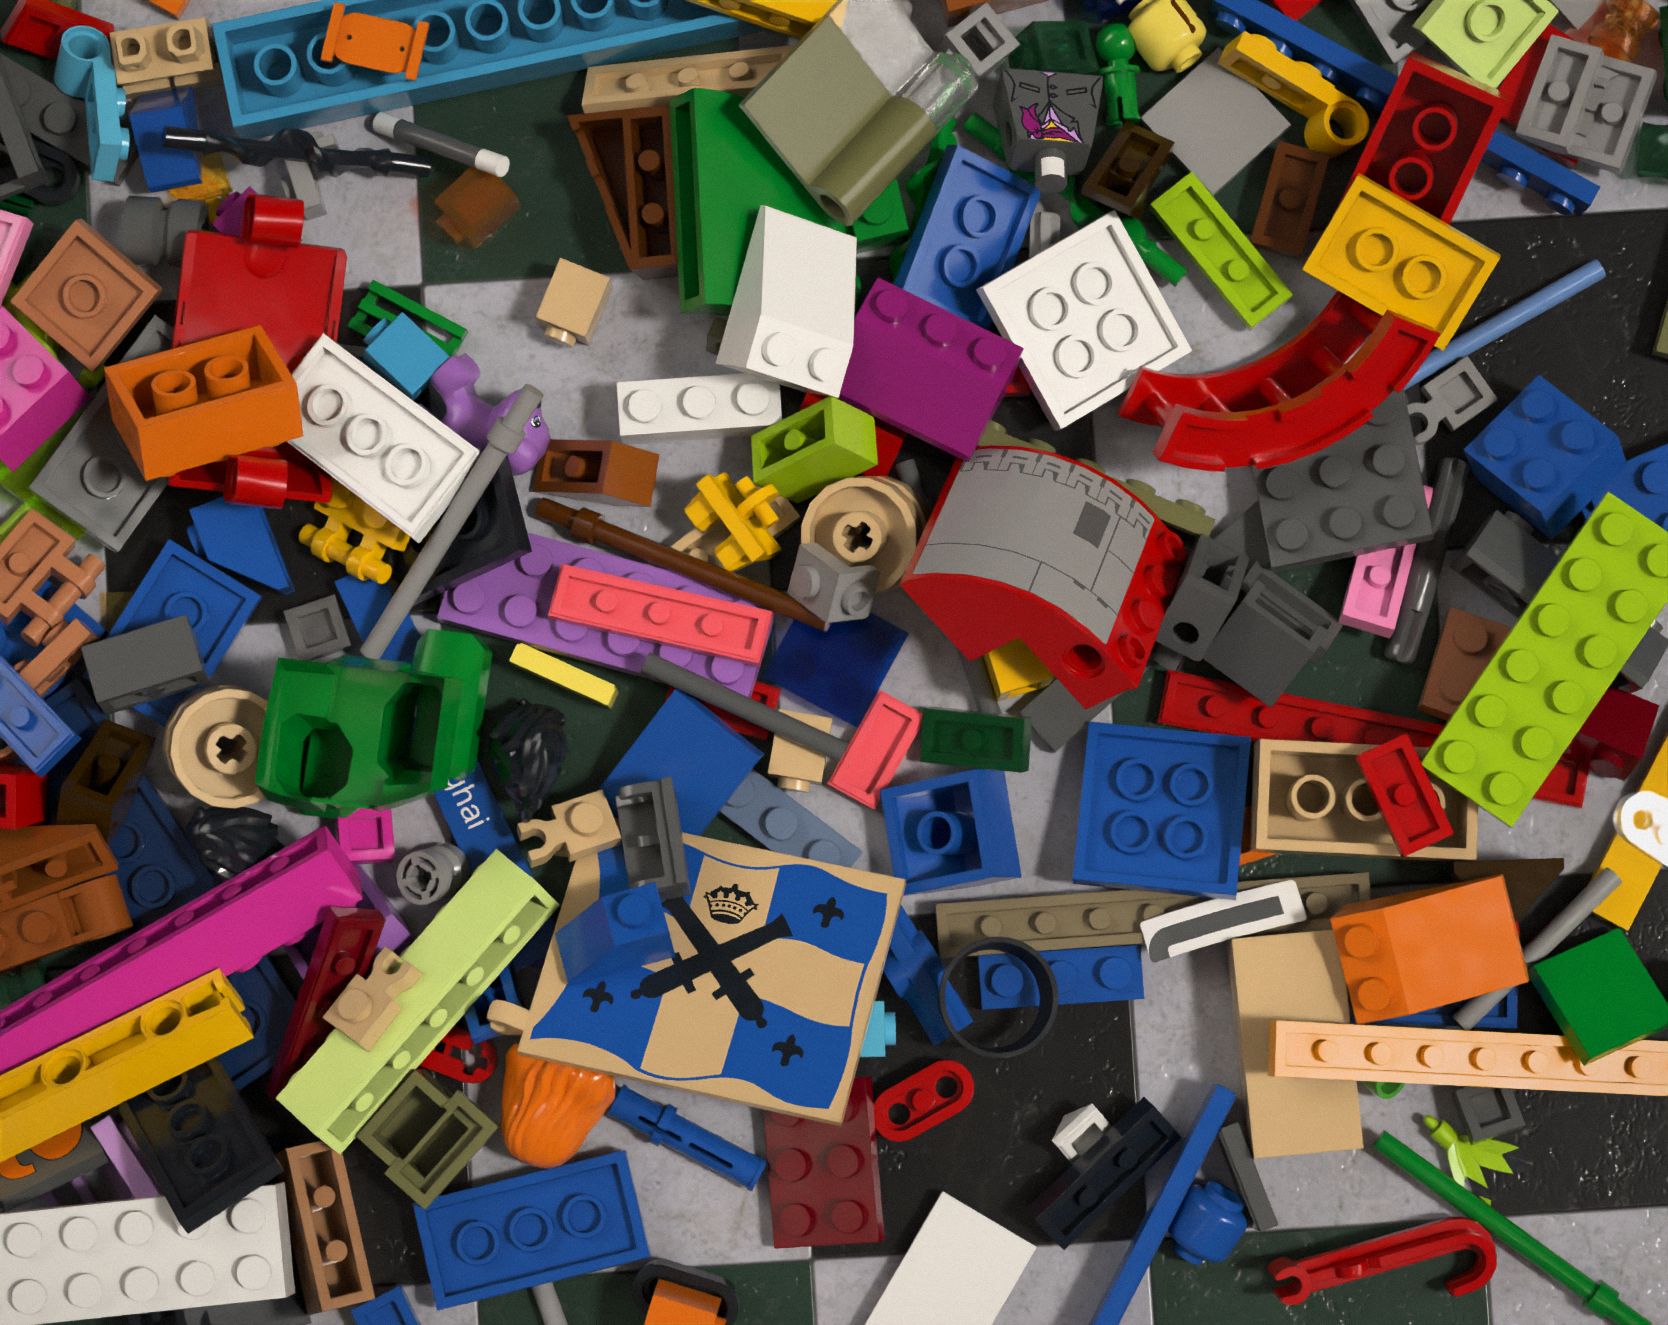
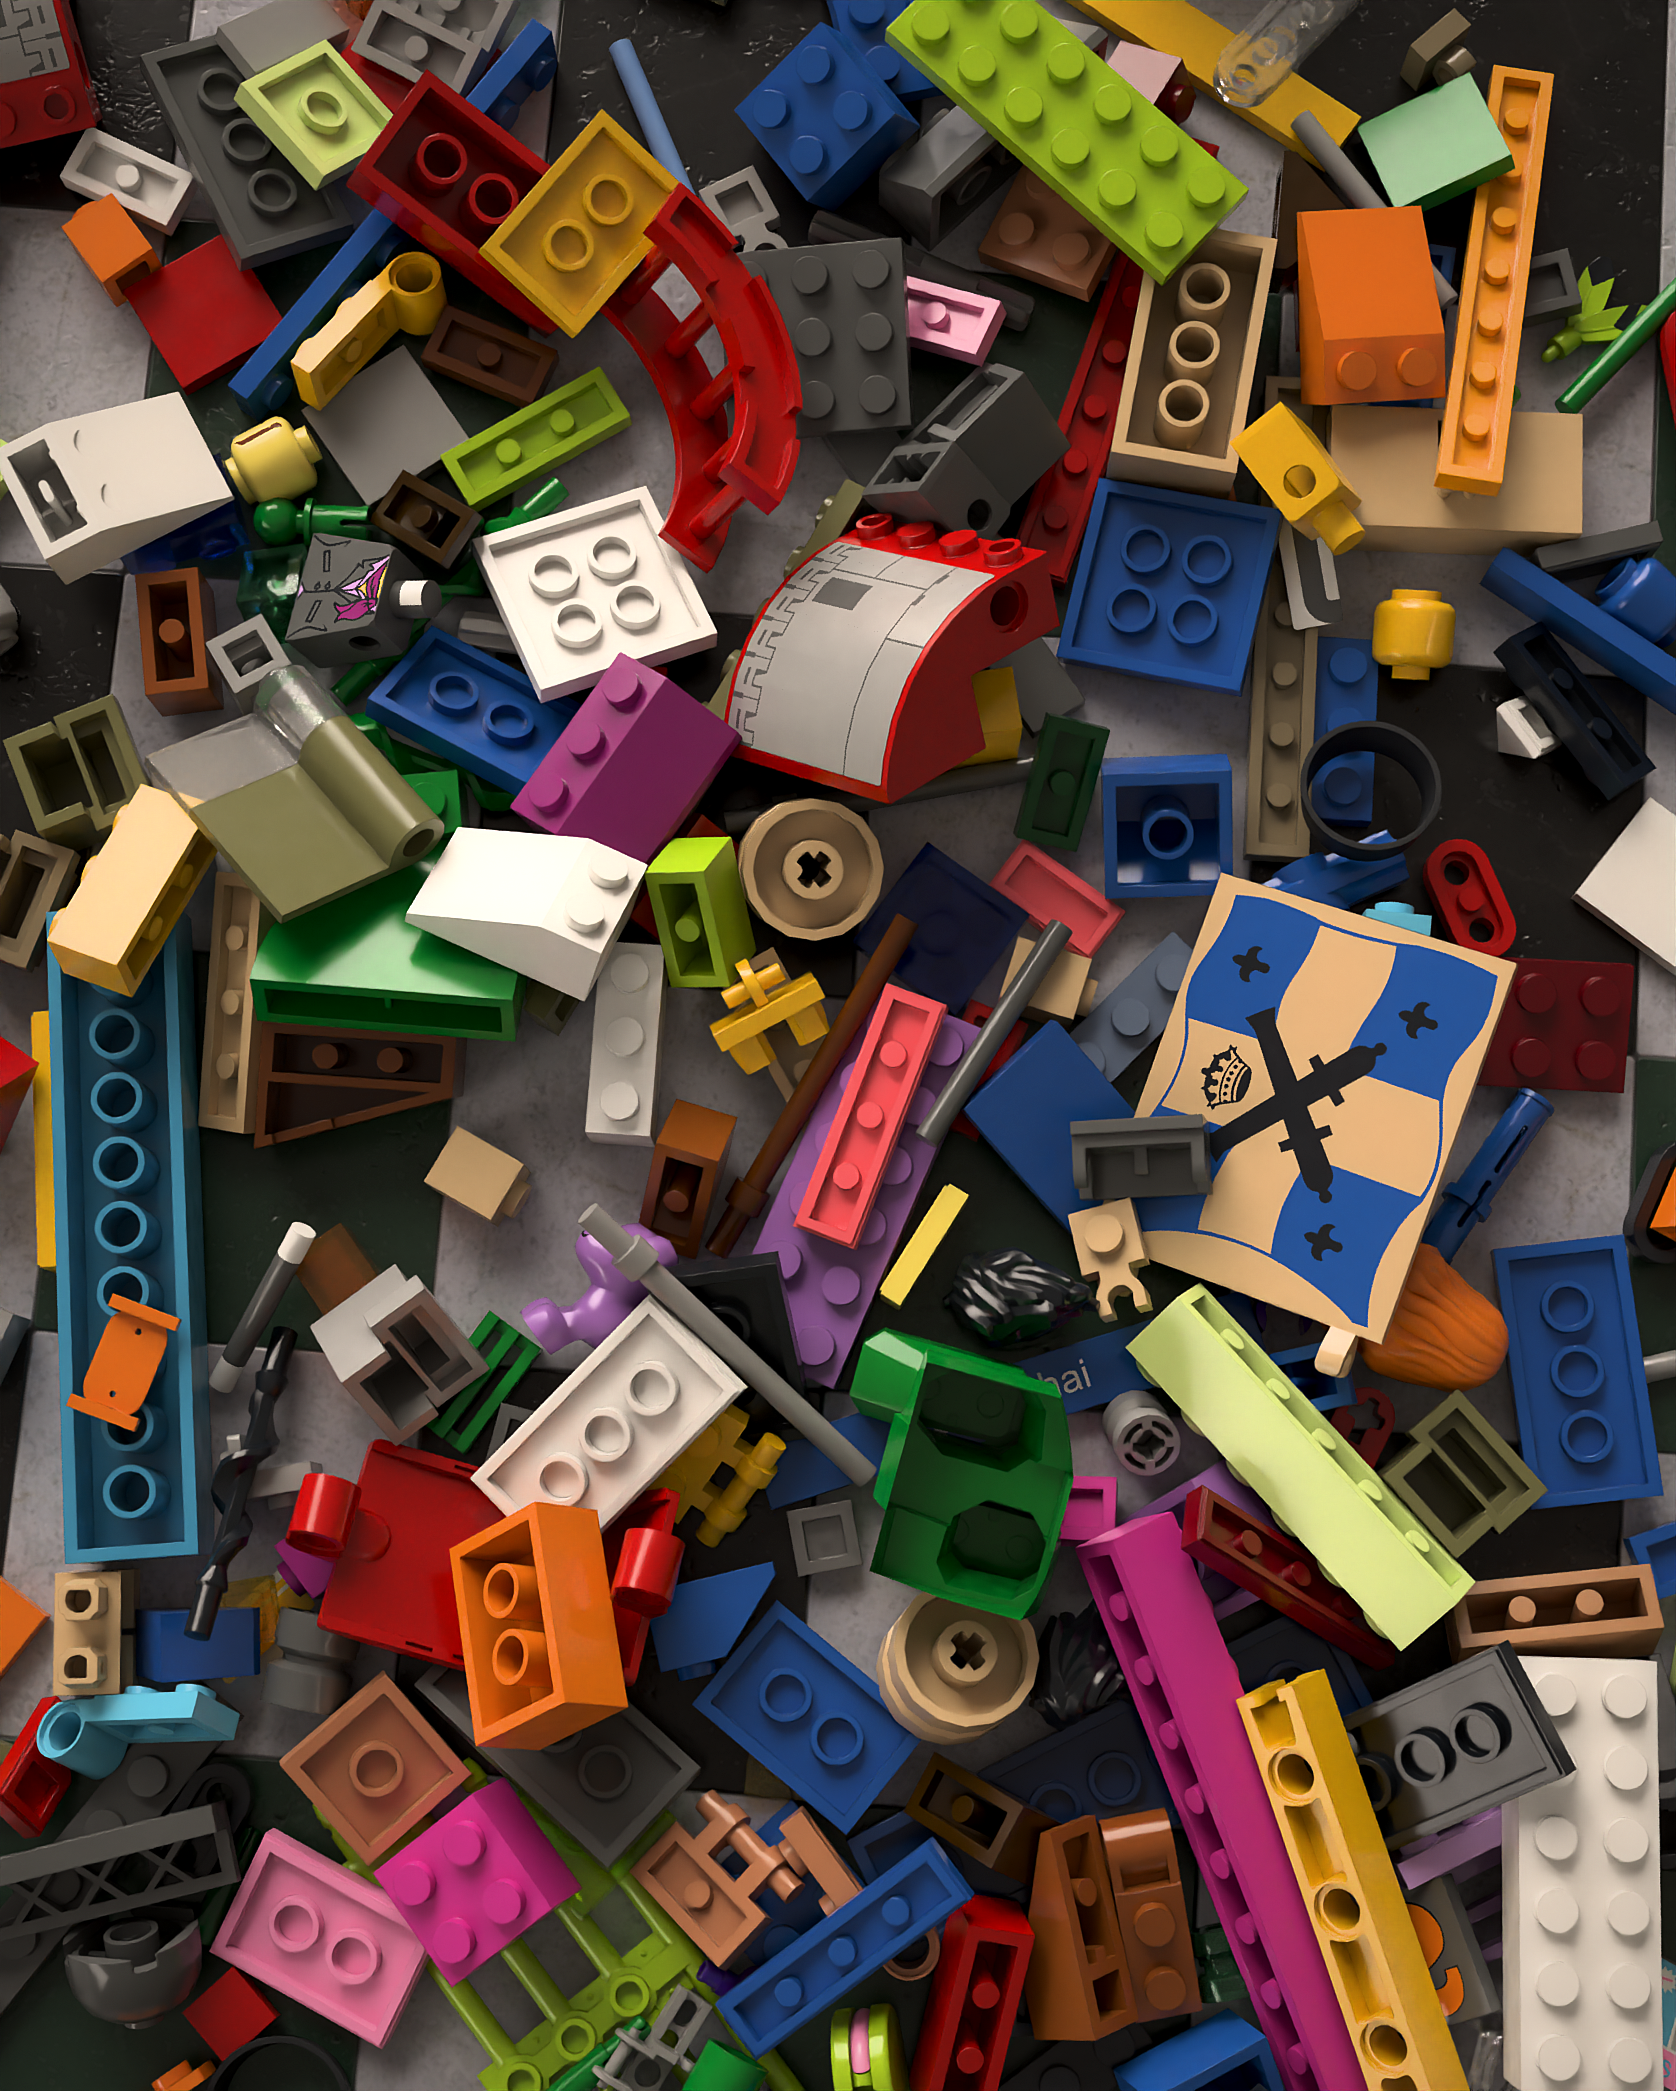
camera: 80 degrees left, 5 degrees down
dark grey hinge [81,615,211,715] -> none
tan plate [323,946,422,1052] -> none
dark azure brick [363,312,450,401] -> none
blue slope [555,882,676,986] -> none
light grey bracket [787,543,880,623] -> none
red plate [1354,733,1455,858] -> none
none -> light grey plate [310,1264,490,1446]
none -> yellow torso [1229,401,1366,556]
none -> yellow head [1372,589,1456,680]

